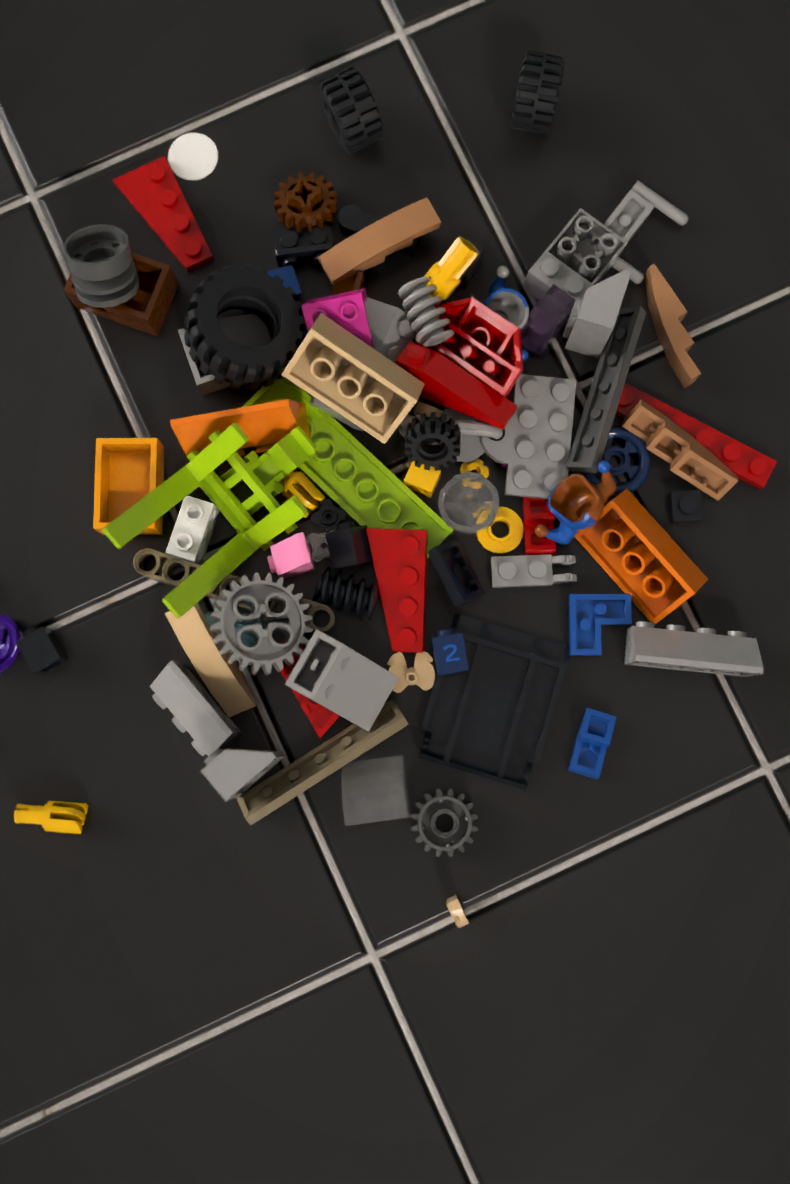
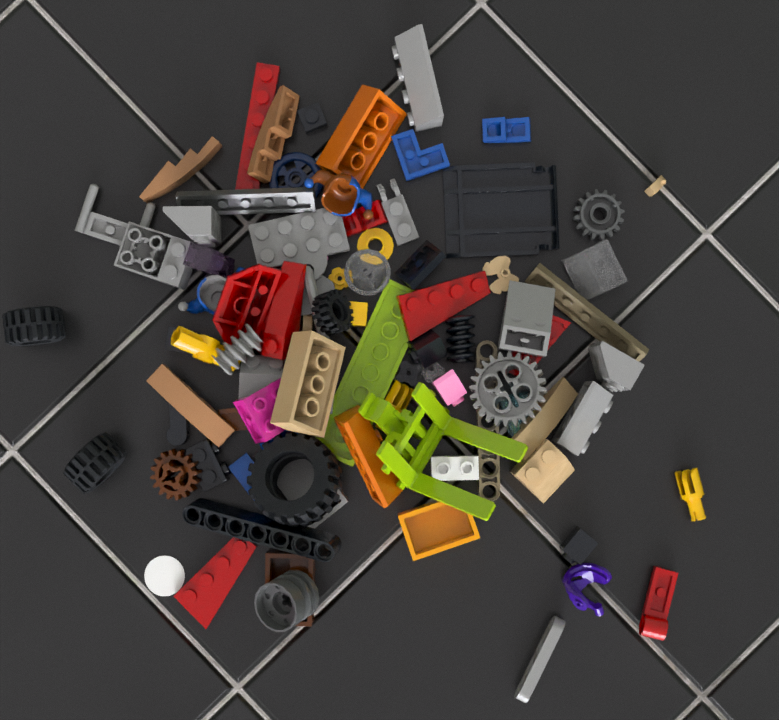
camera: 115 degrees left, 5 degrees up
dark blue brick [431,629,469,676] -> none
none -> black beam [182,498,342,562]
none -> tan slope [509,439,575,504]

